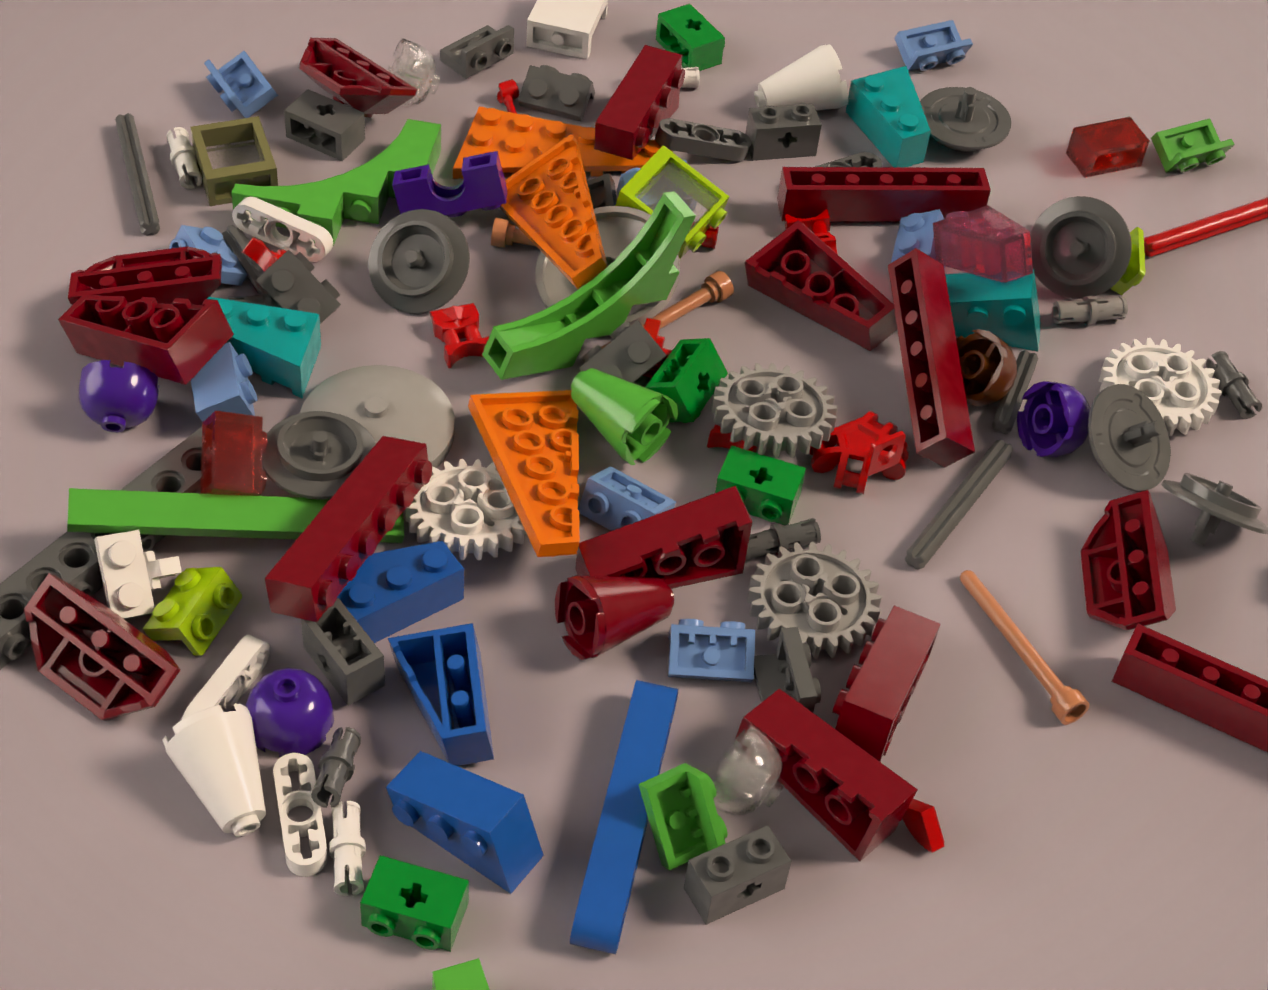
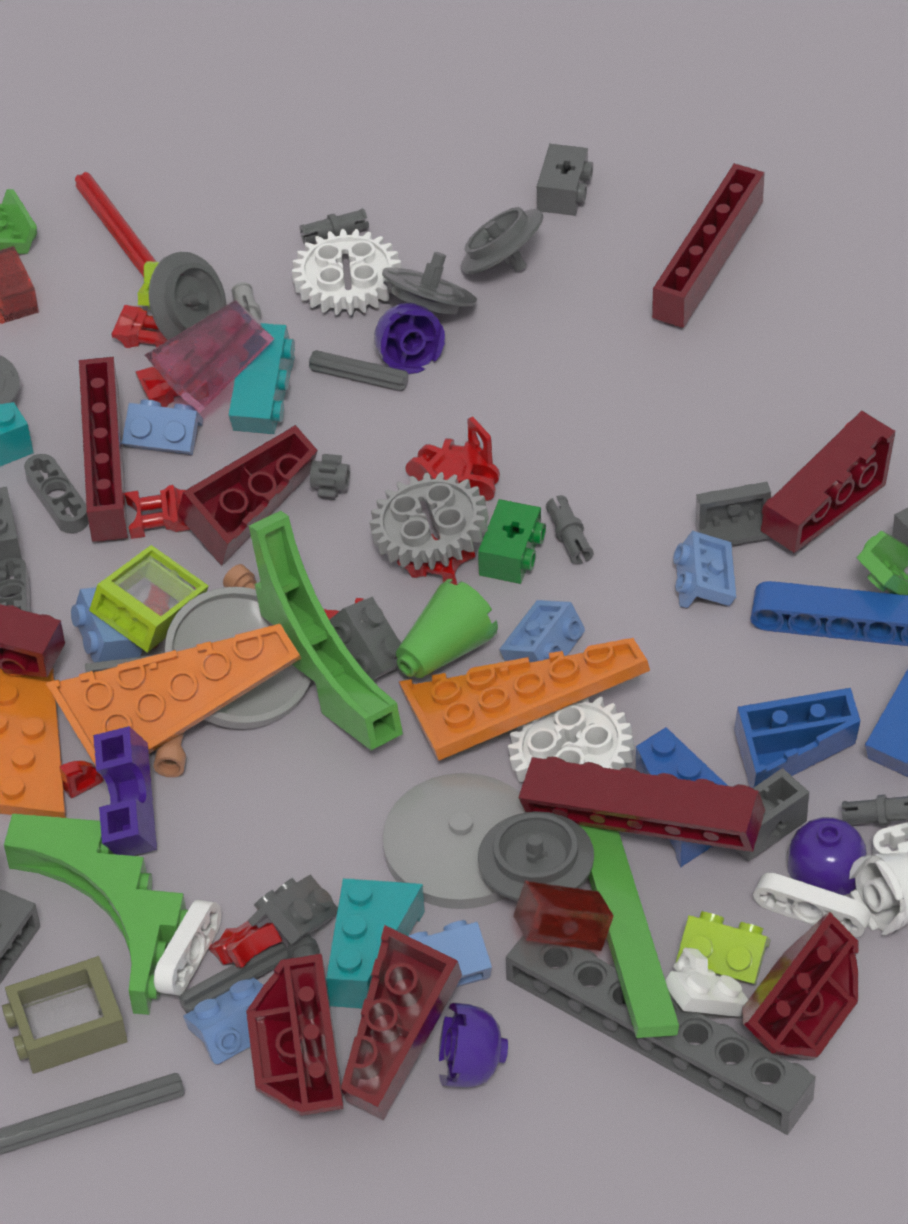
camera: 85 degrees left, 0 degrees up
white pin [166,127,203,189] -> none
dark grey piece [368,209,470,314] -> none
red piece [430,303,489,369] -> none
dark red cone [555,575,674,660] -> none
dark red wedge [575,486,752,589] -> none
green brick [645,338,728,423] -> none
clear cylinder [710,724,784,816] -> none
light grey gear [747,542,882,659] -> none
dark red wedge [832,605,941,762] -> none
dark red brick [888,248,975,467] -> none
dark grey axle [905,440,1013,569] -> none
reddish brown cylinder [956,329,1017,406] -> none
nougat piece [960,570,1090,725] -> none
dark red wedge [1080,490,1176,630] -> none
none -> dark grey gear [310,454,350,498]

